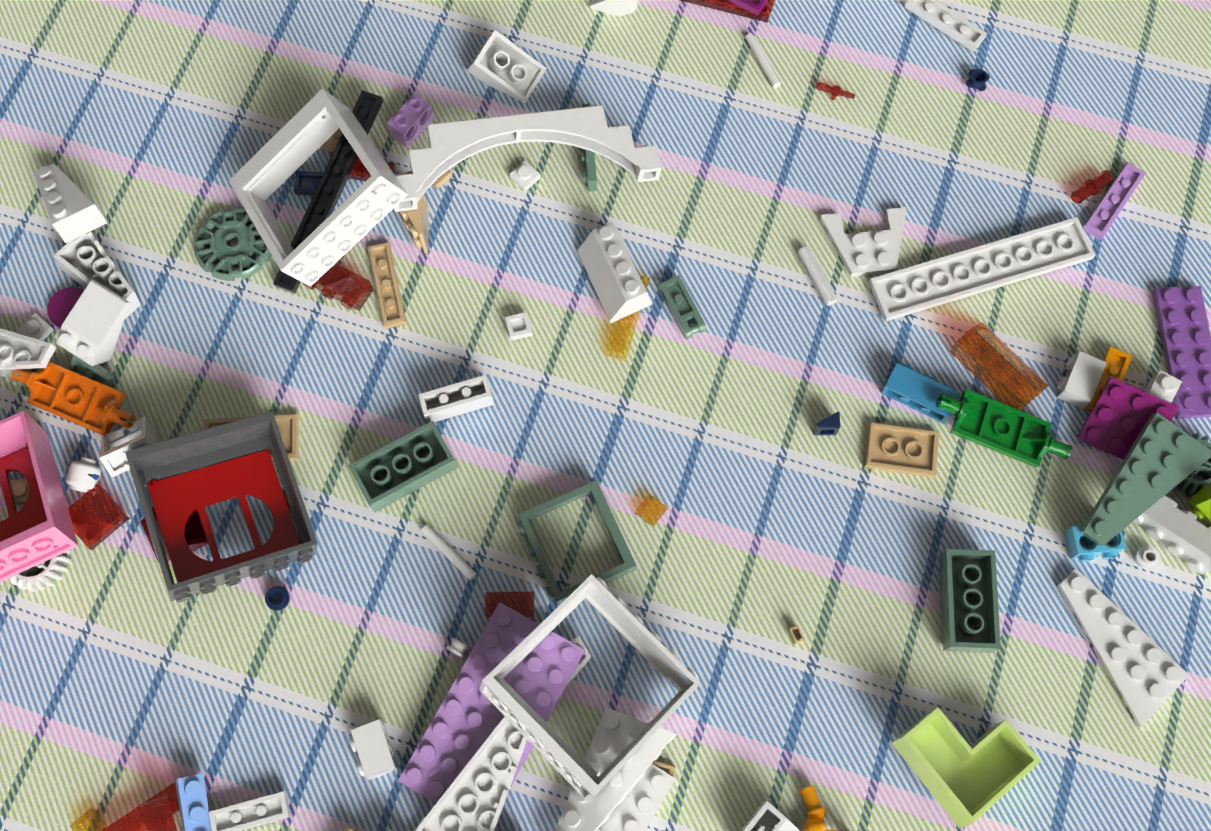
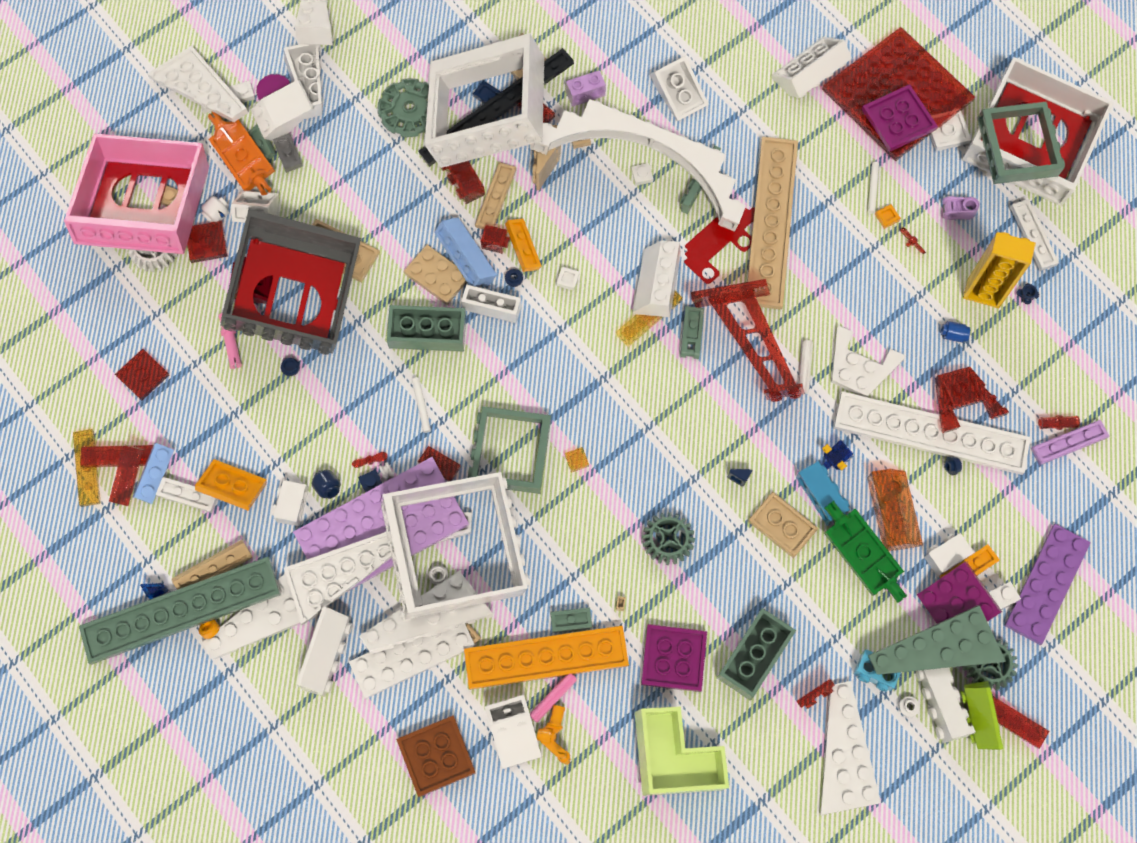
camera: 30 degrees right, 0 degrees up
none -> clear red tile [115,349,169,401]
none -> light orange plate [195,459,267,511]
none -> bright pink pin [218,313,242,369]
none -> flat silver plate [273,133,303,173]
none -> dark blue head [311,470,341,499]
none -> clear red piece [352,452,388,468]
none -> dark blue plate [358,469,382,493]
none -> tan plate [403,245,467,305]
none -> white plate [428,566,448,585]
none -> light blue brick [434,217,497,287]
none -> light orange plate [464,626,629,690]
none -> clear red brick [481,225,510,254]
none -> light orange plate [505,219,542,272]
none -> dark blue plate [505,269,523,287]
none -> bright pink axle [530,674,577,722]
none -> sand green plate [550,608,592,633]
none -> magenta plate [641,624,707,692]
none -> sand green gear [642,512,695,565]
none -> red piece [684,207,755,284]
none -> clear red piece [691,279,805,402]
none -> tan plate [745,137,798,310]
none -> clear red plate [797,679,835,709]
none -> clear blue piece [822,440,854,471]
none -> light orange tile [875,204,901,229]
none -> clear red wing [935,367,1009,433]
none -> blue brick [940,321,971,343]
none -> lavender piece [942,196,980,220]
none -> dark blue plate [944,456,962,476]
none -> yellow brick [963,232,1036,309]

